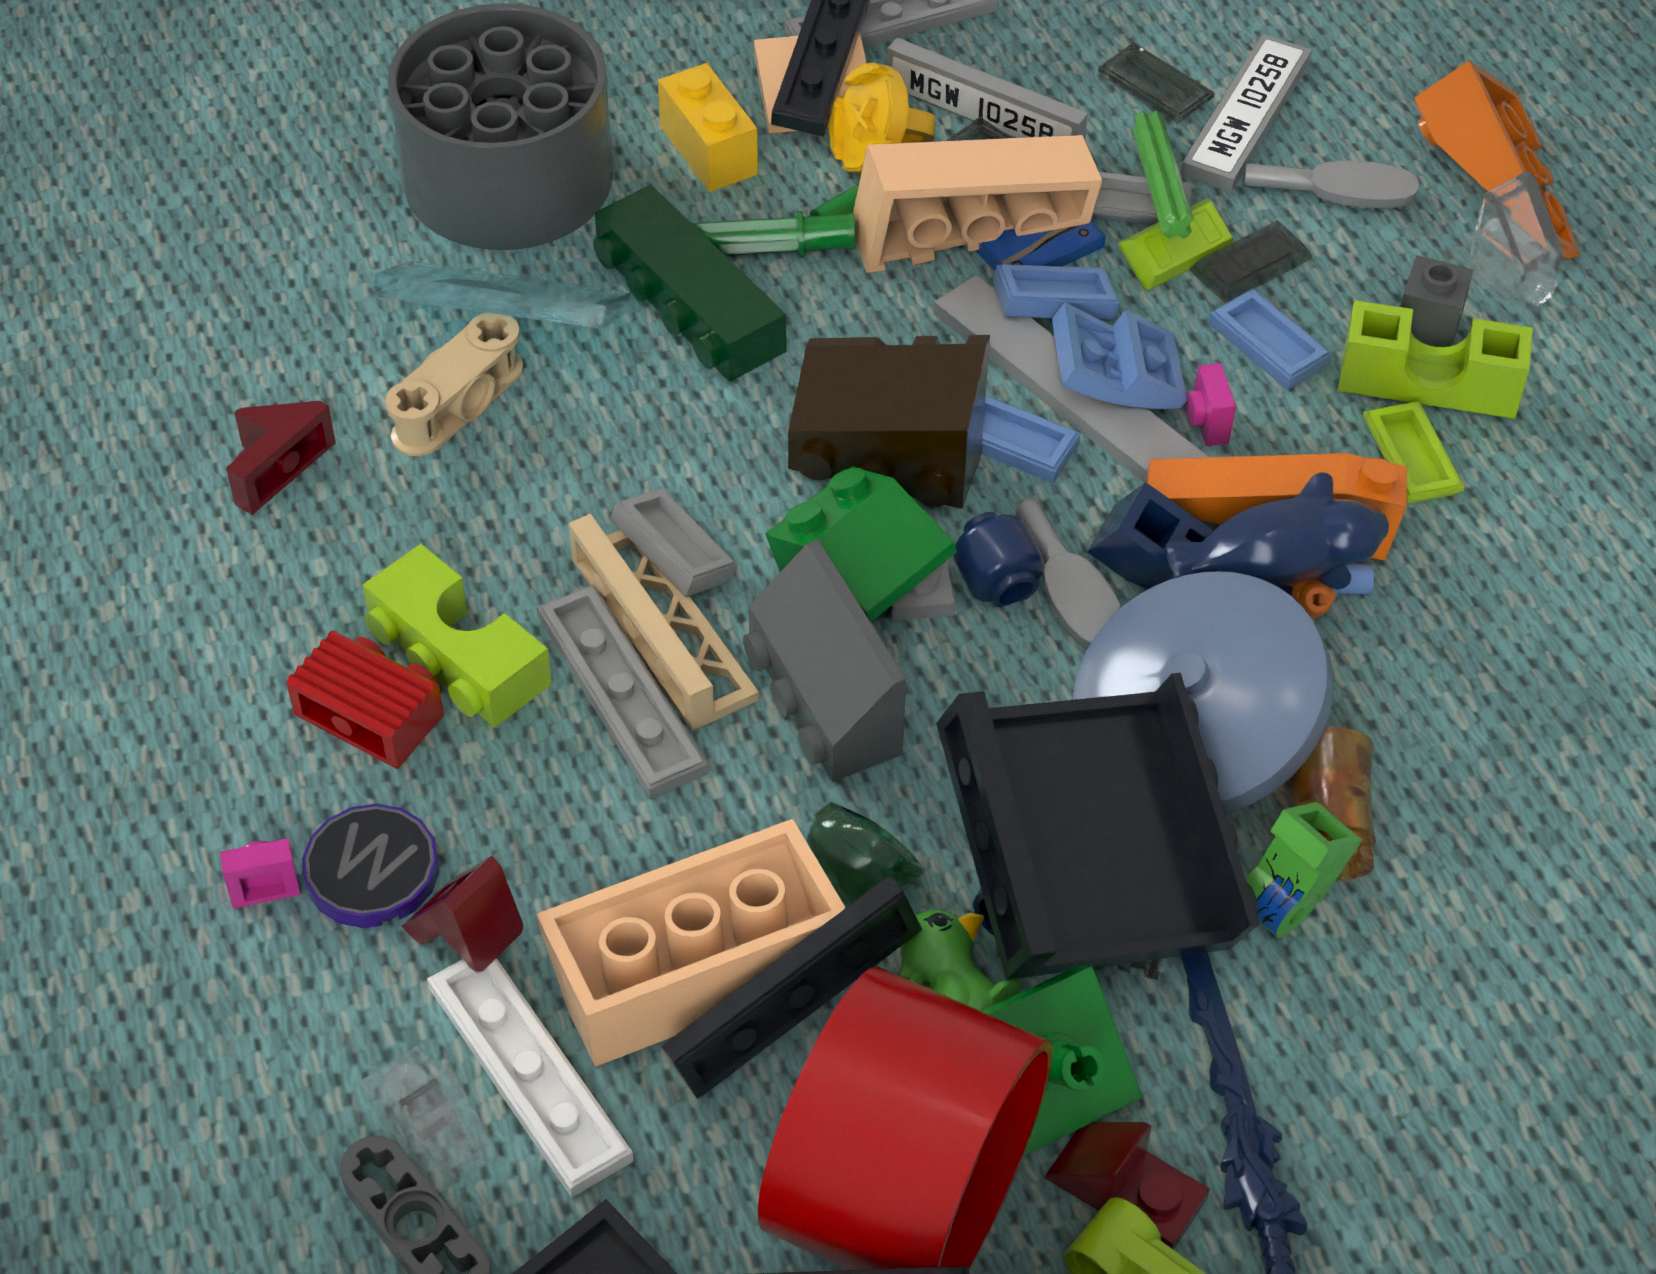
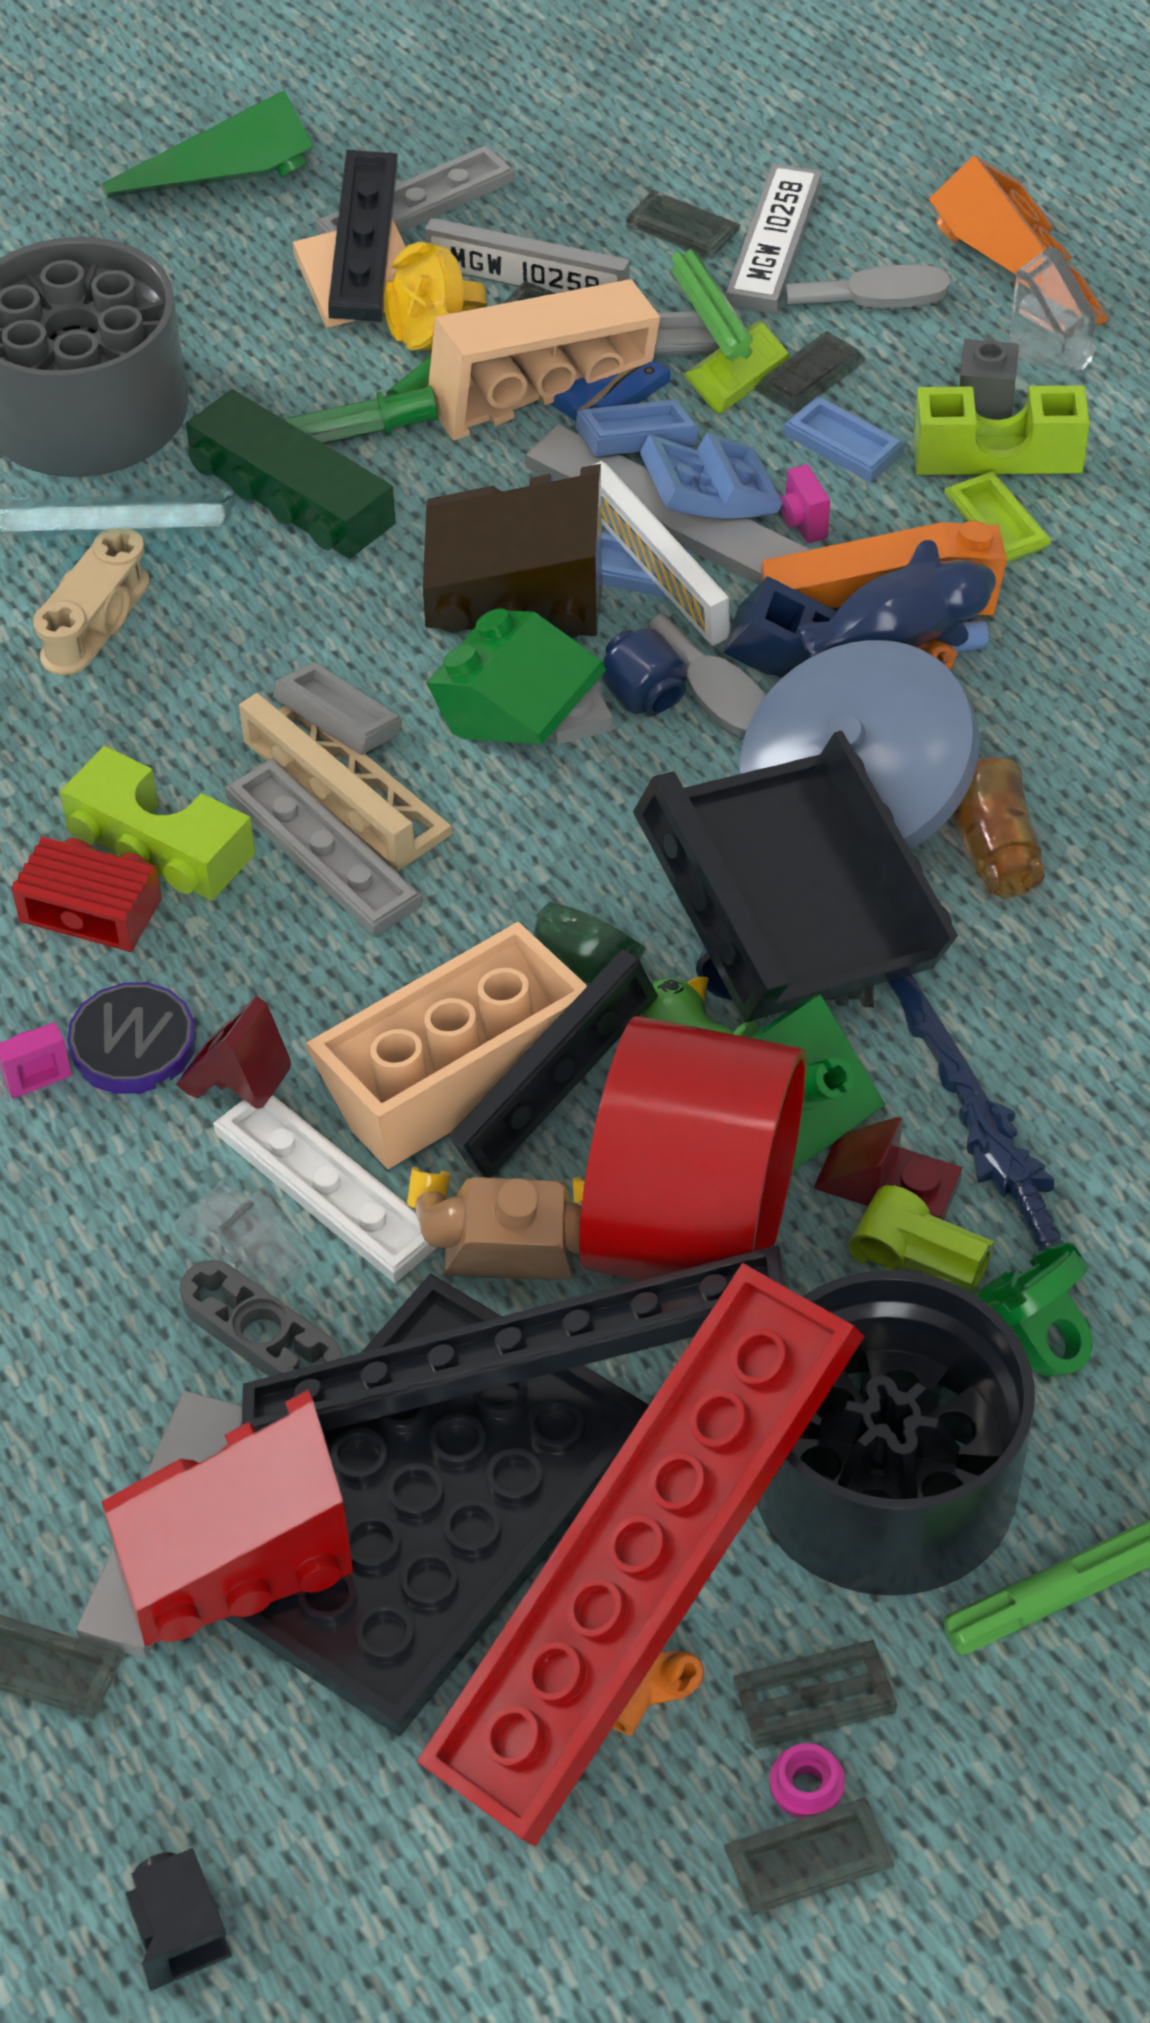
camera: 10 degrees left, 0 degrees up
yellow brick [658,63,758,192] -> none
dark grey slope [743,540,906,782] -> none
bright green leg [1246,802,1362,938] -> none
none -> medium nougat torso [407,1167,585,1279]
none -> white tile [594,461,730,646]

